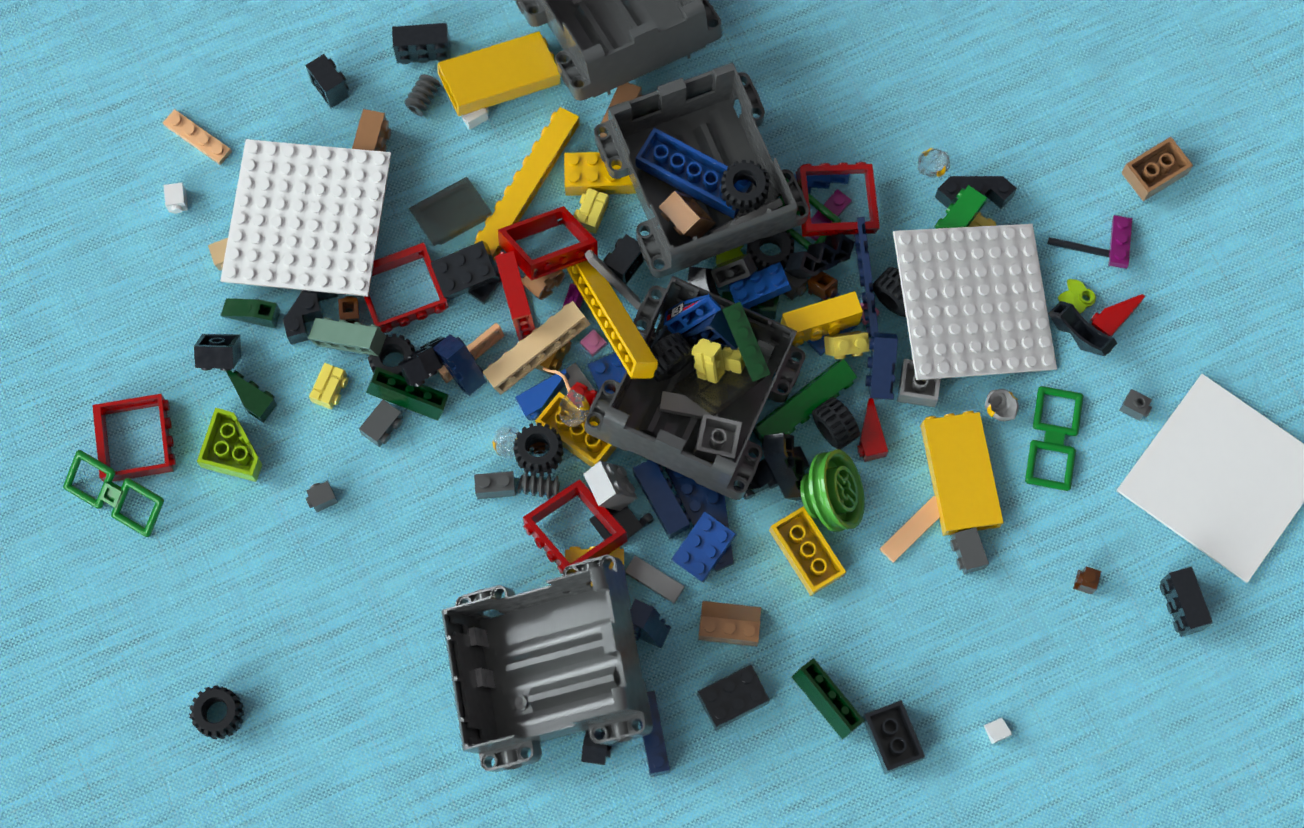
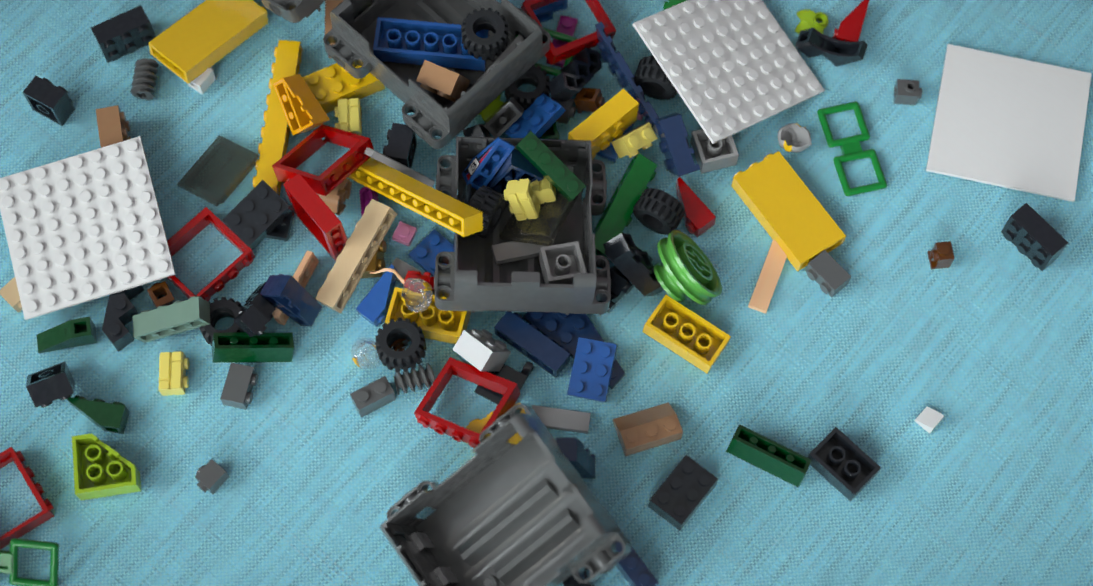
camera: 25 degrees left, 5 degrees down
none -> light orange wedge [273,74,330,136]

